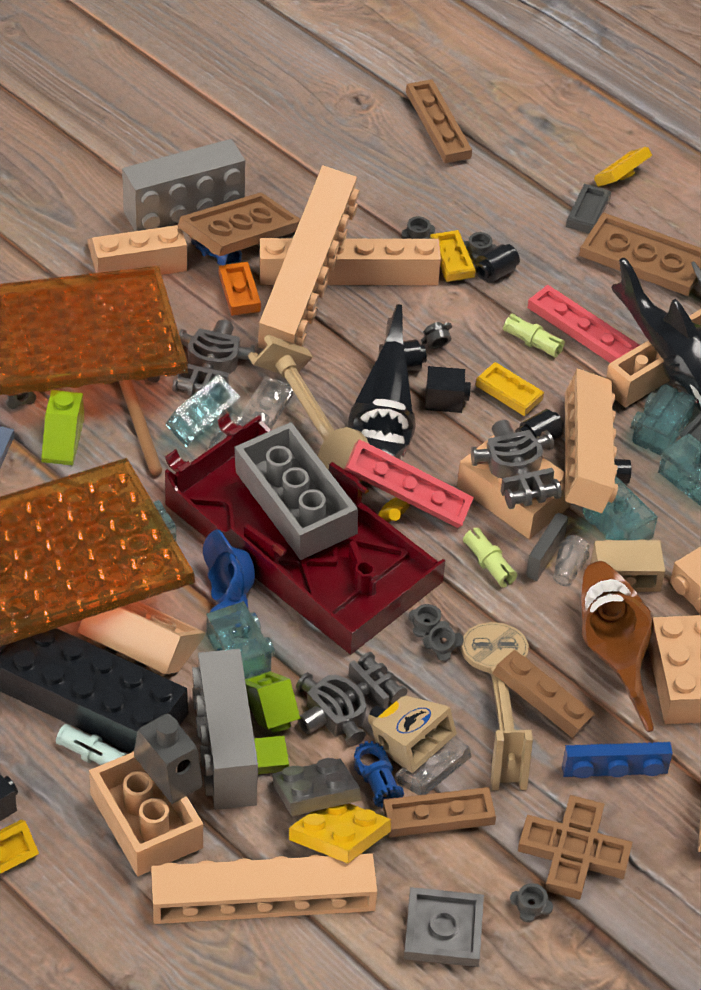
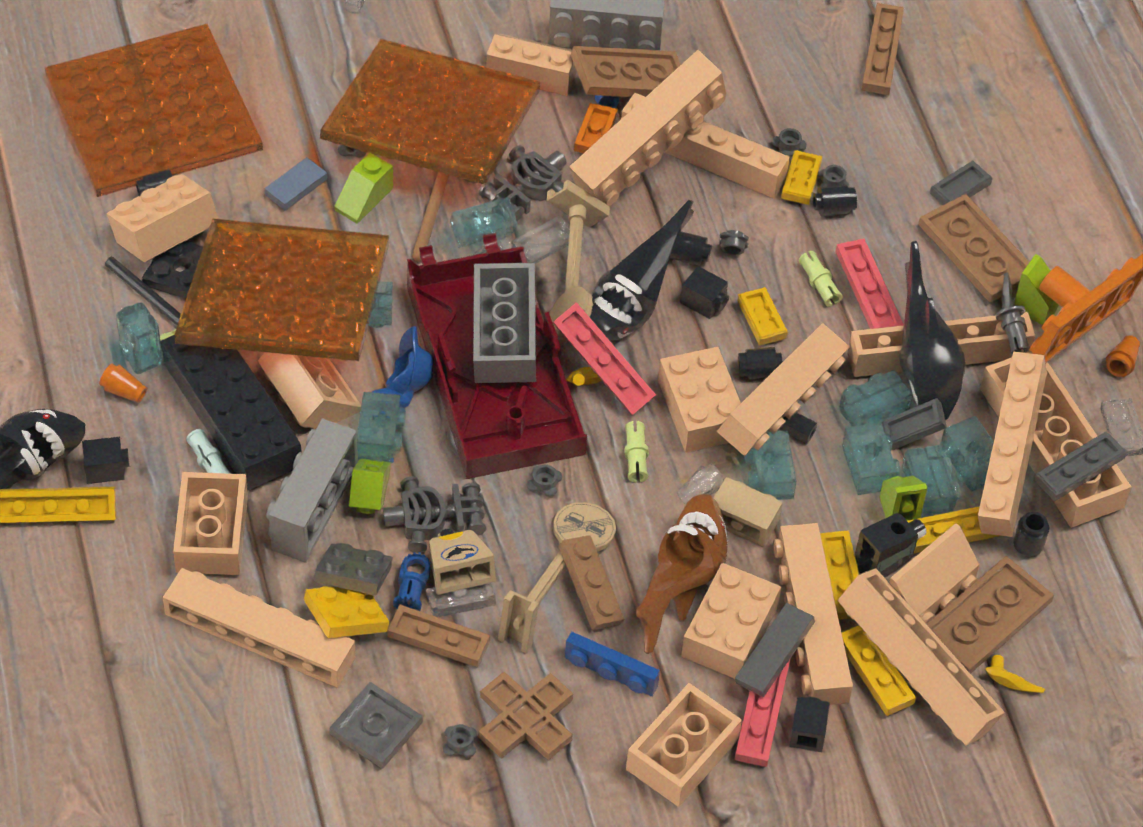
camera: 30 degrees right, 5 degrees up
dark grey torso [134,714,202,804] -> none
lime tile [254,735,289,774] -> none
dark grey plate [423,621,464,661] -> none
flat silver piece [471,420,562,509] -> none
dark grey tile [526,512,568,581] -> none
yellow plate [594,146,653,187] -> none

